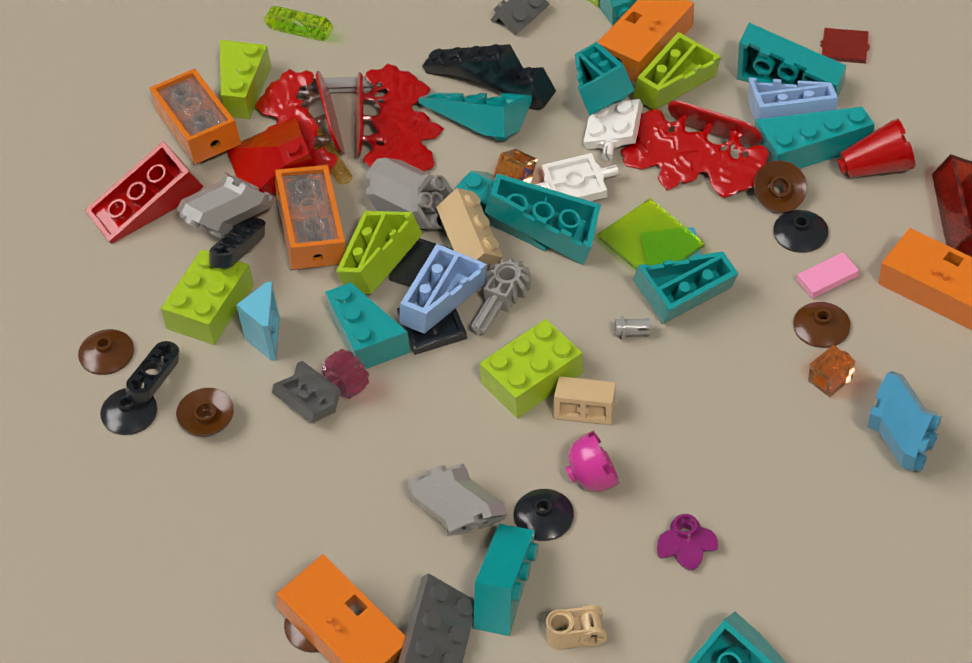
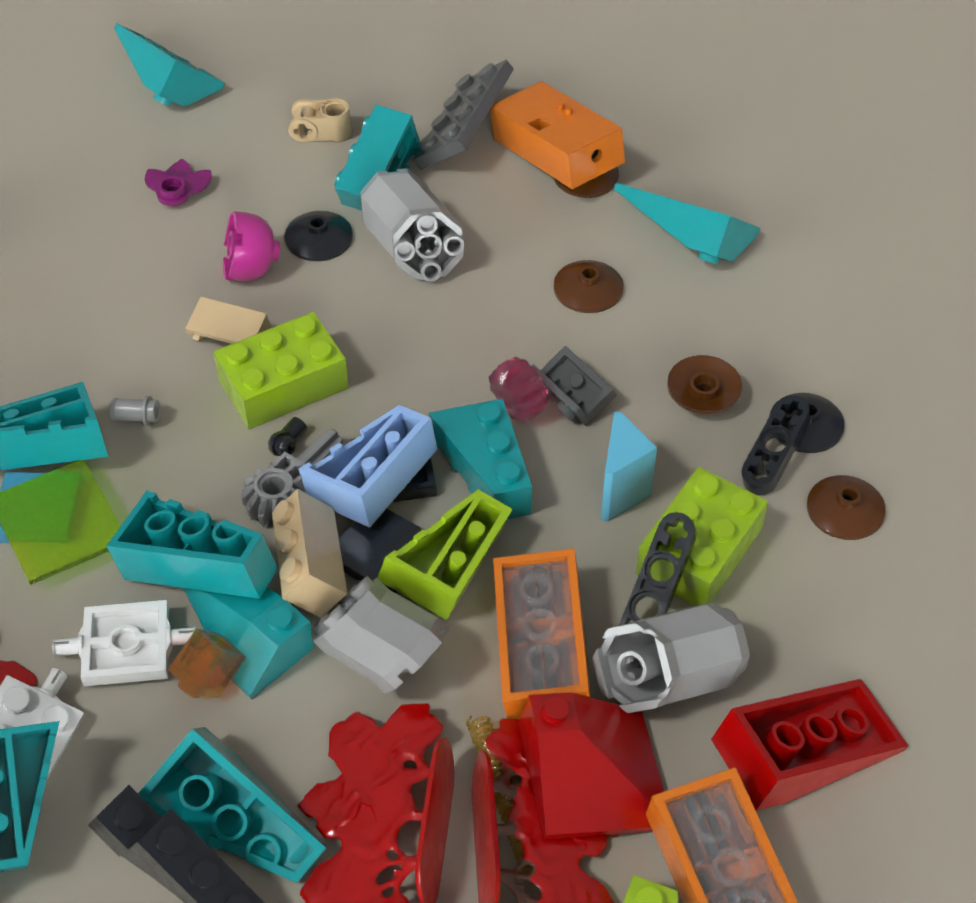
camera: 175 degrees left, 0 degrees up
none -> black arm [268,417,307,456]
none -> reddish brown dish [554,260,623,313]
none -> teal wedge [614,183,760,265]

